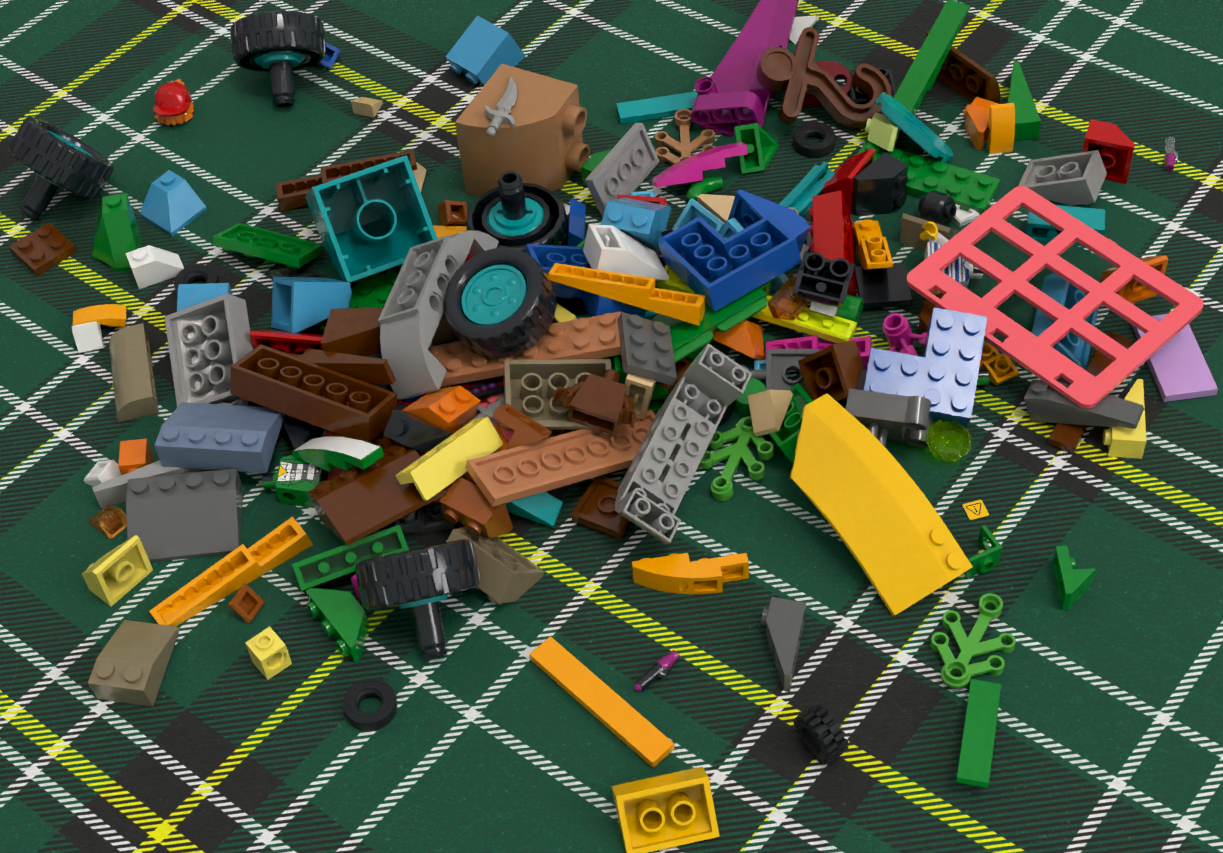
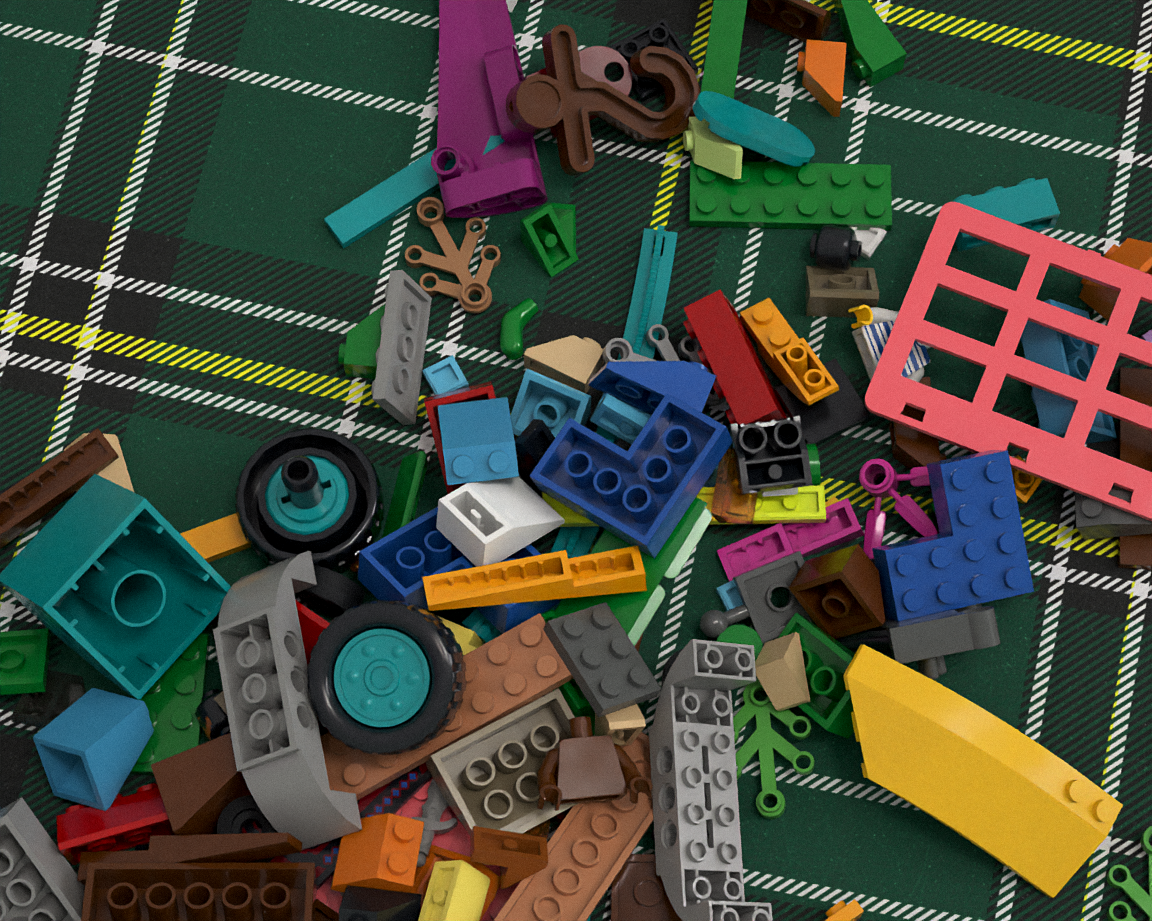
camera: 30 degrees left, 20 degrees up
dark orange slope [437,200,468,226] -> none
dark azure slope [446,15,525,86] -> none
medium nougat brick [455,64,590,197] -> none
light grey piece [485,77,517,137] -> none
blue slope [568,198,586,247] -> none
dark pink slope [651,142,748,187] -> none
orange slope [713,320,765,360] -> none
black tyre [793,122,836,158] -> none
red slope [822,149,875,214] -> none
black slope [852,152,908,216] -> none
clear neon green hair [927,420,972,462] -> none
yellow sticker [962,500,989,520] -> none
green bracket [965,525,1003,578] -> none
light orange slope [987,103,1015,154] -> none
light grey slope [1018,150,1107,206] -> none
red slope [1082,119,1135,184] -> none
piece [1164,136,1178,171] -> none

